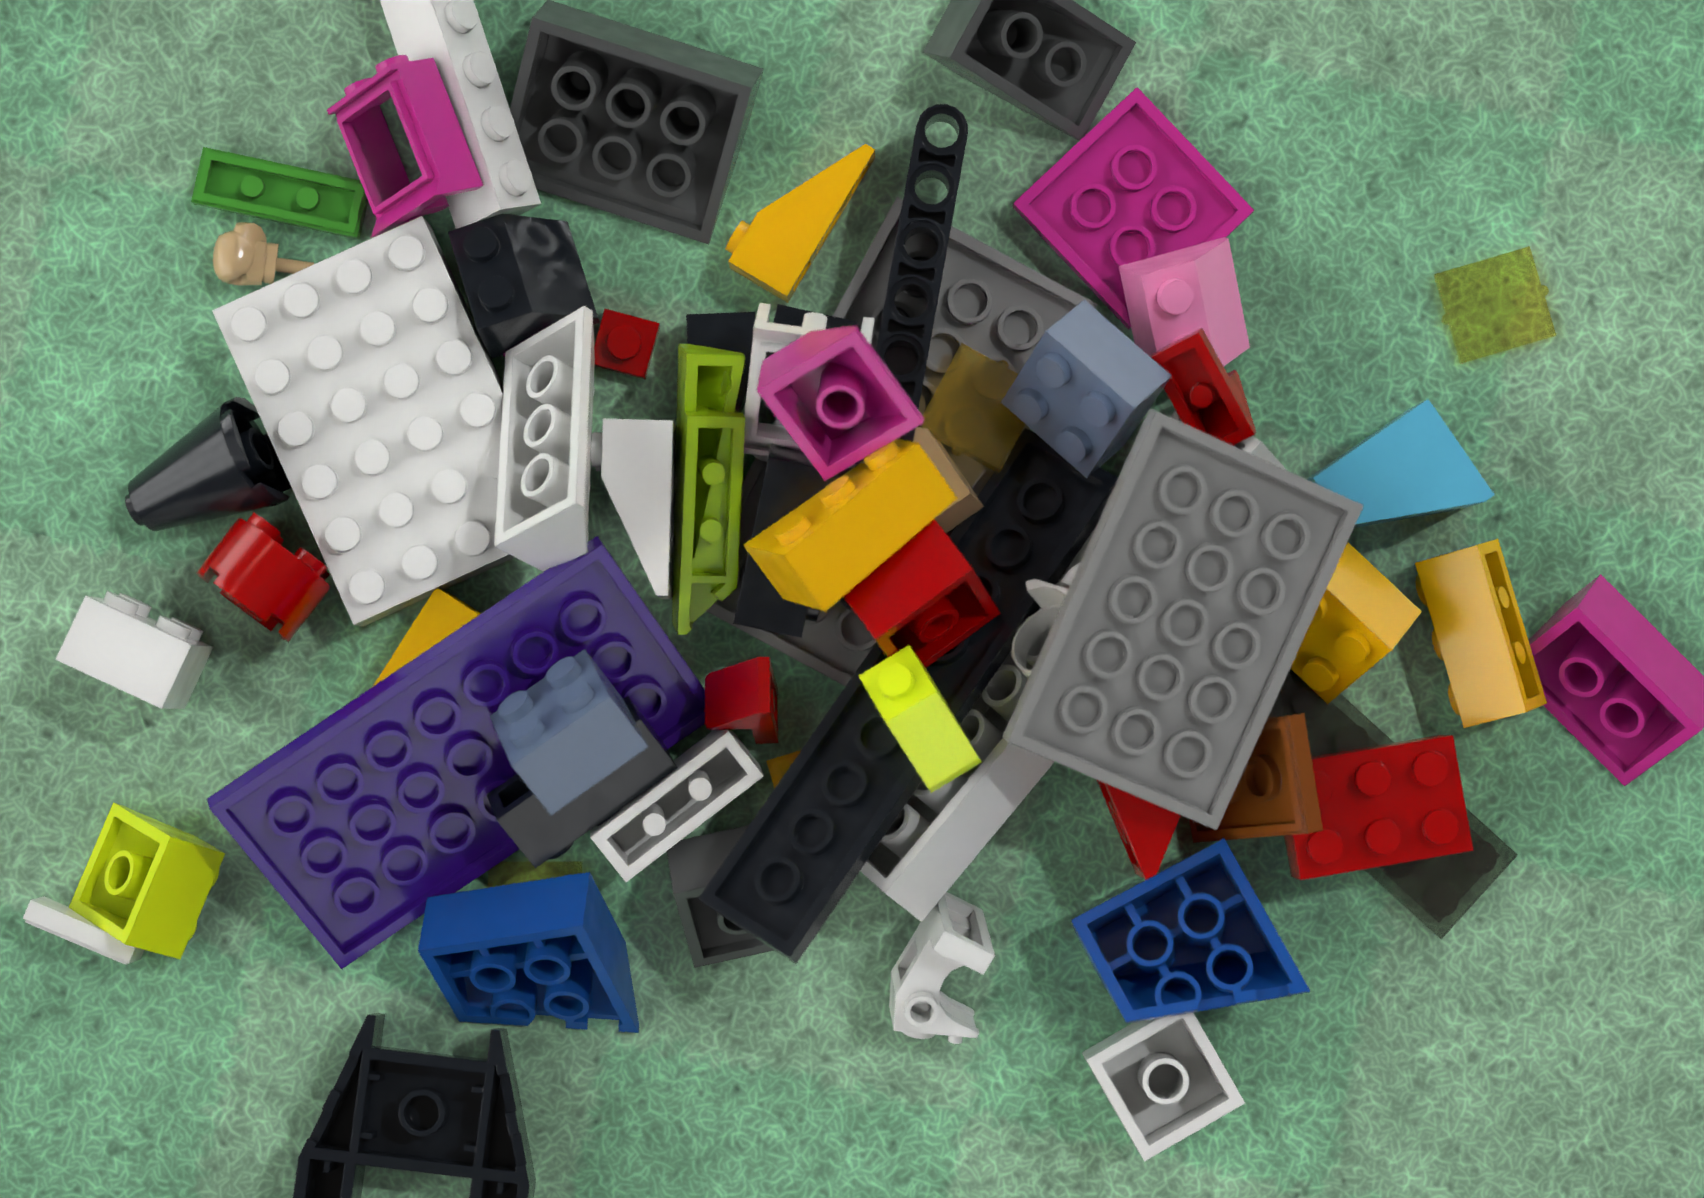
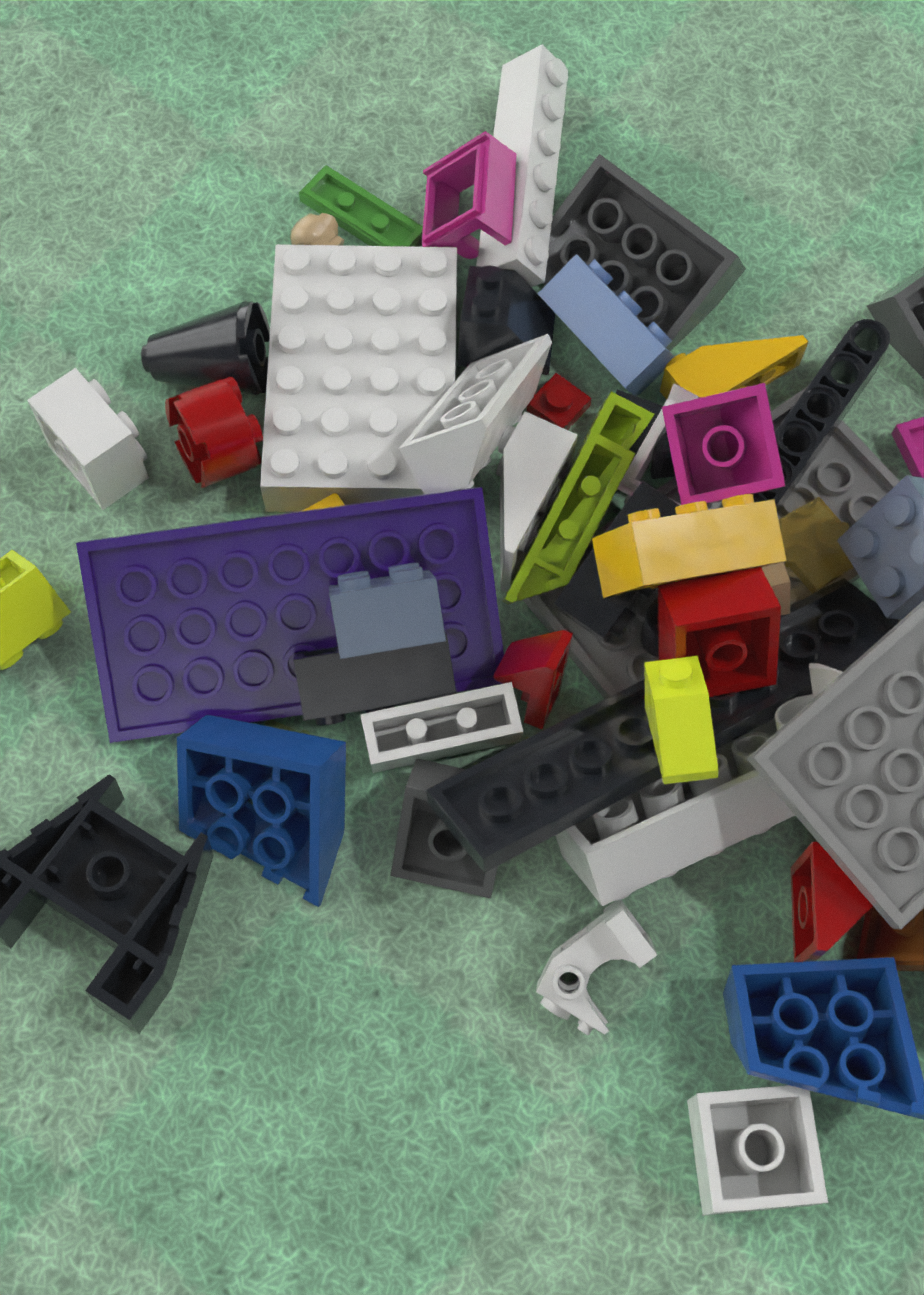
camera: 25 degrees right, 20 degrees down
none -> medium blue brick [537,254,674,396]

